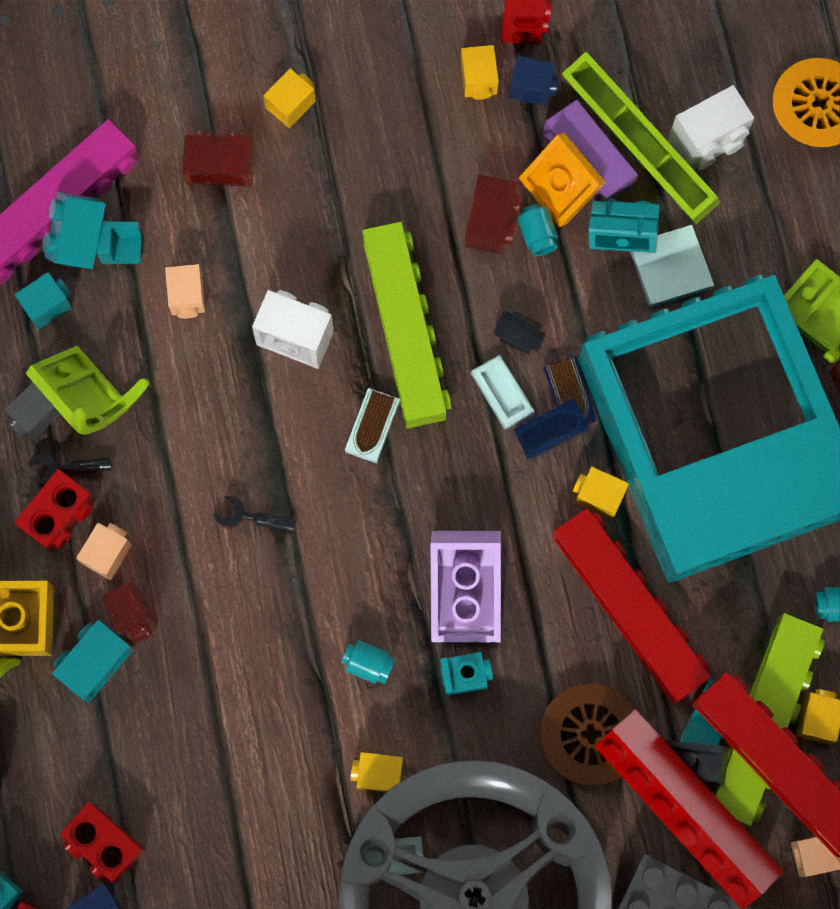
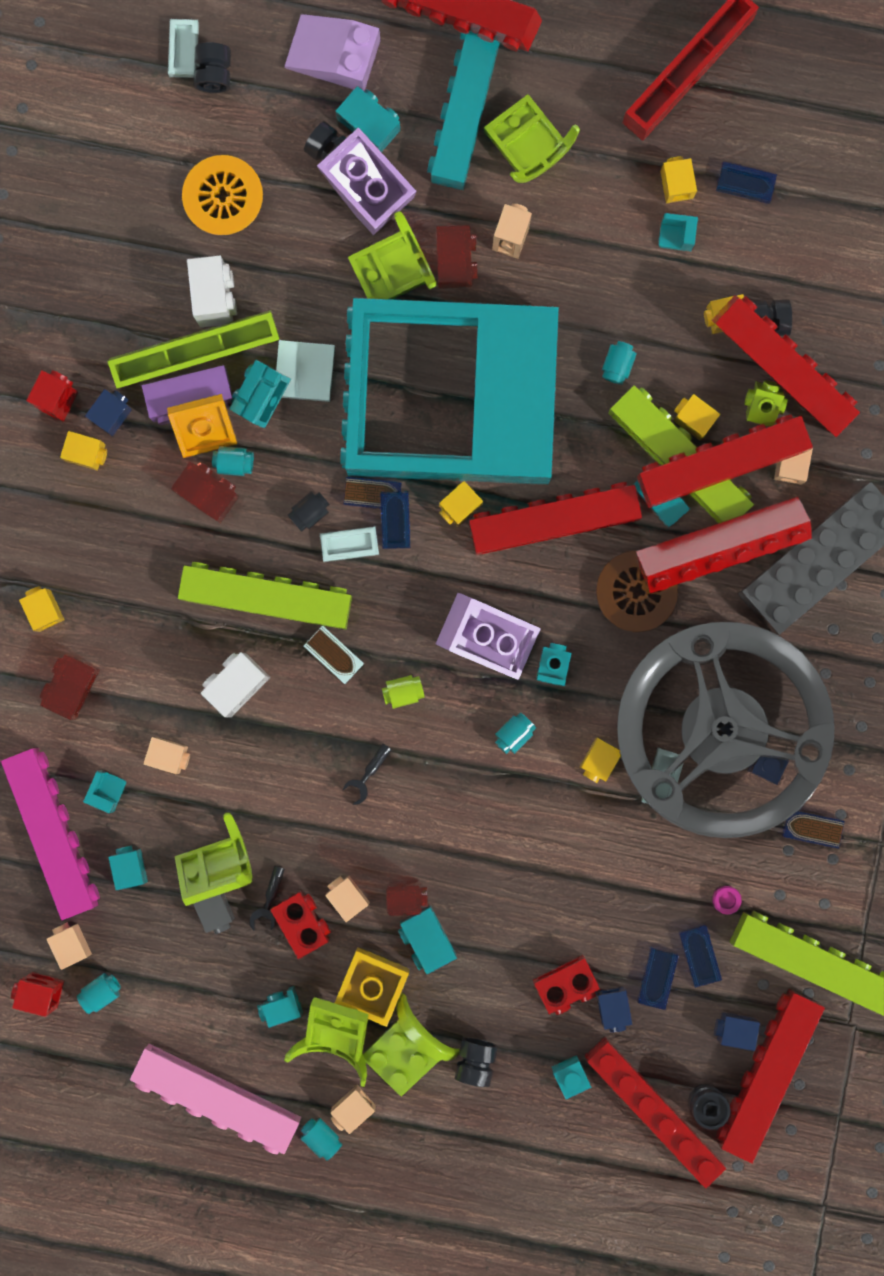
camera: 65 degrees left, 10 degrees up
teal brick [43,191,106,269] -> none
black plate [664,740,729,784] -> none
none -> lime brick [382,675,425,709]

